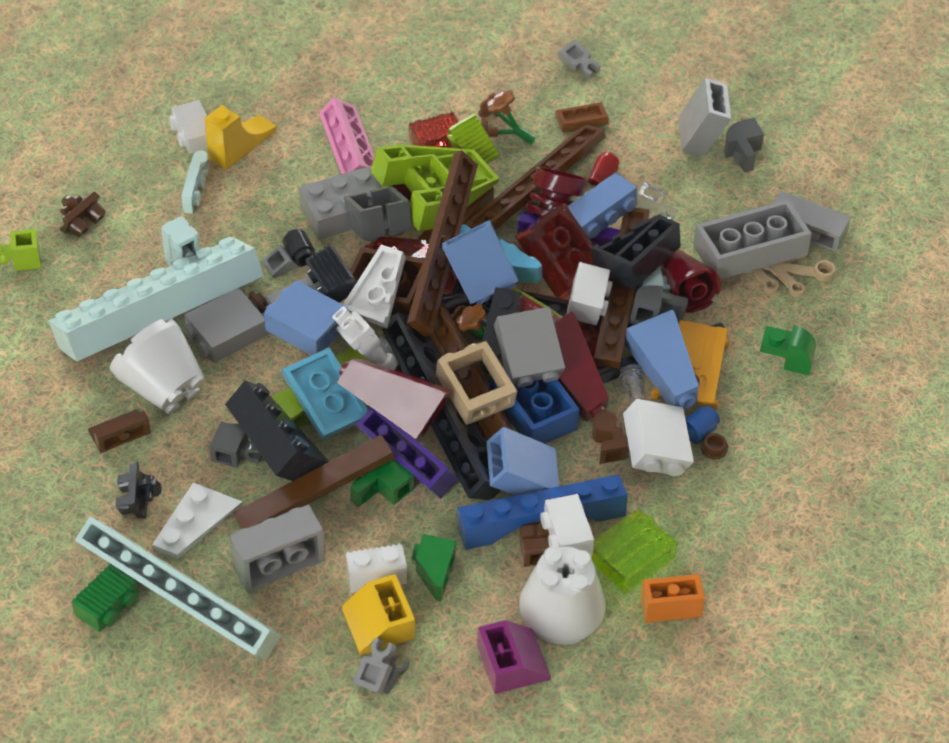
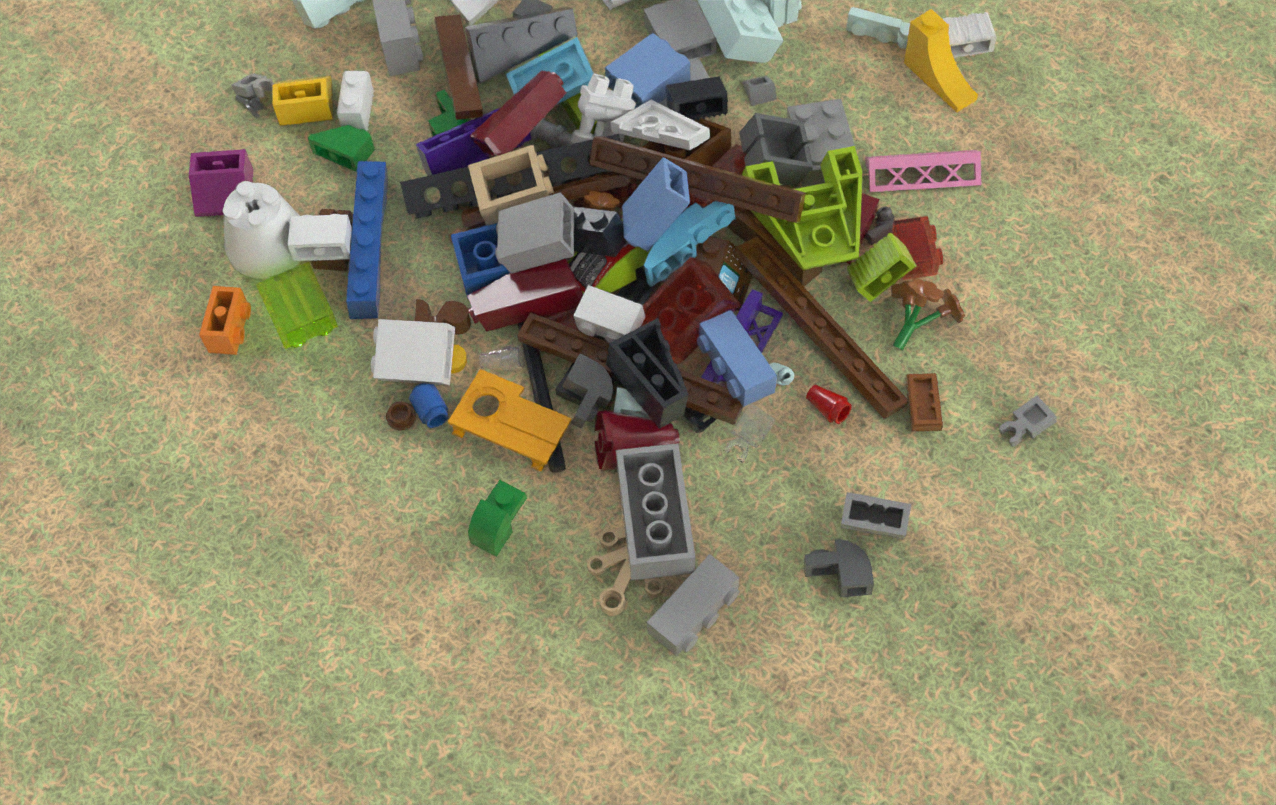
camera: 110 degrees right, 10 degrees up
reddish brown plate [248,291,267,314] -> none
black brick [282,229,315,267] -> none
medium blue brick [487,427,560,496] -> none
dark red wheel [527,167,588,221] -> none
medium blue slope [625,310,699,409] -> none

